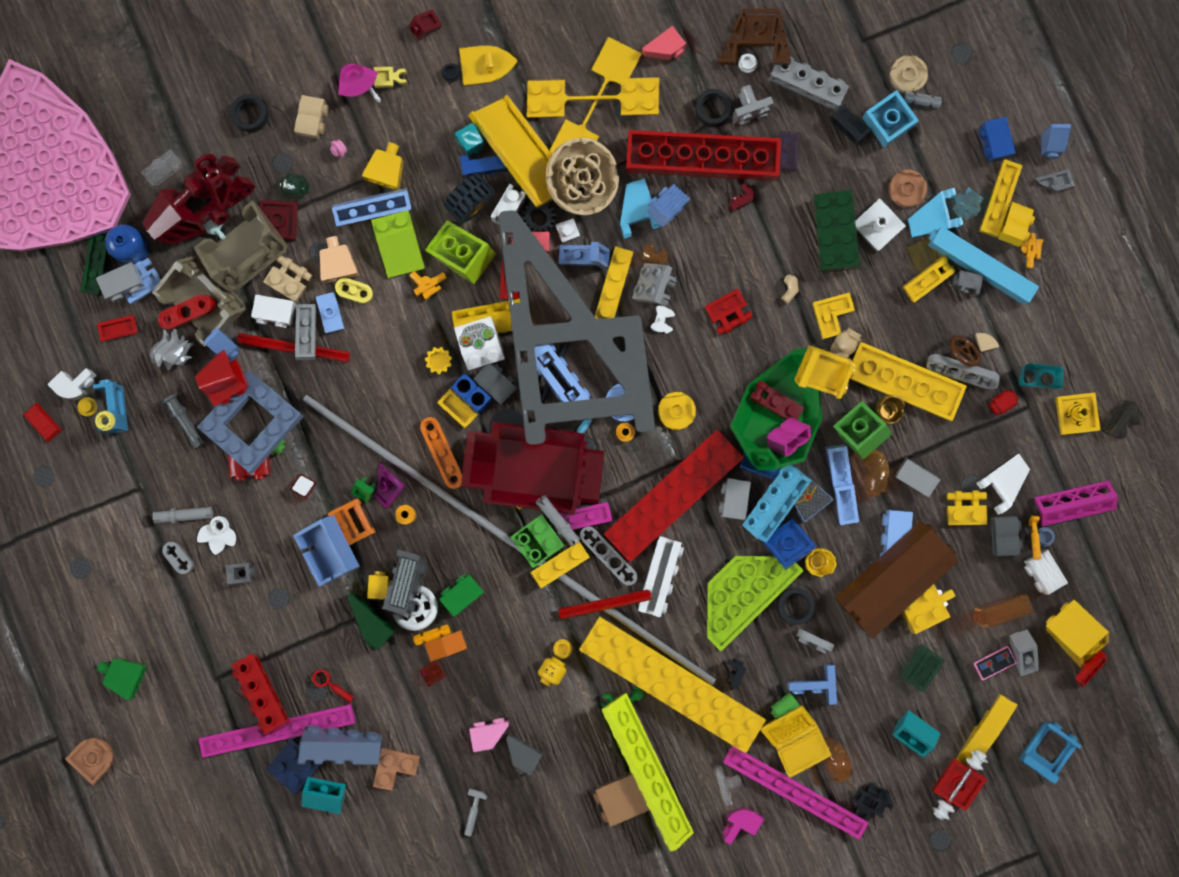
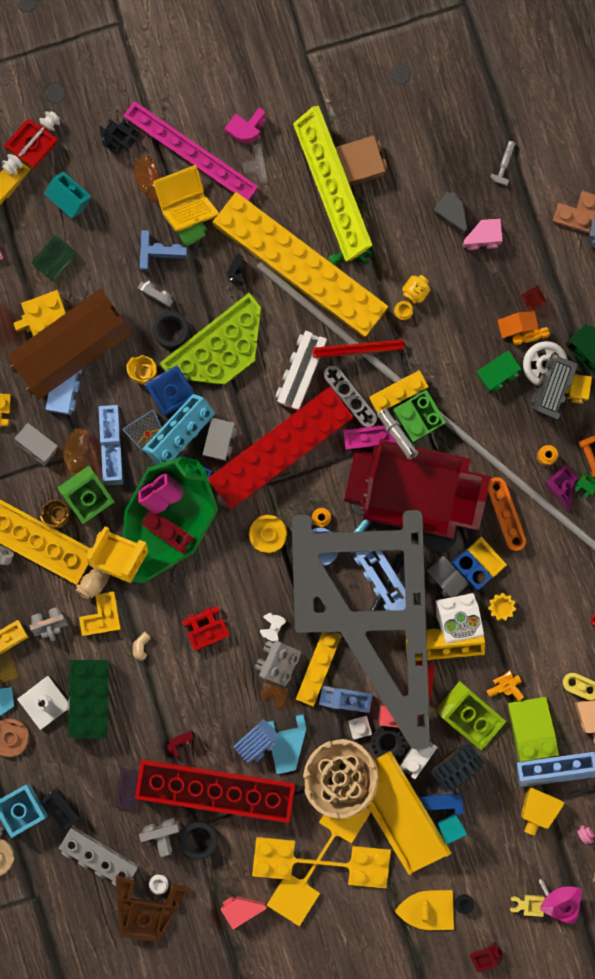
camera: 170 degrees left, 0 degrees up
none -> light grey hips [29,607,68,641]

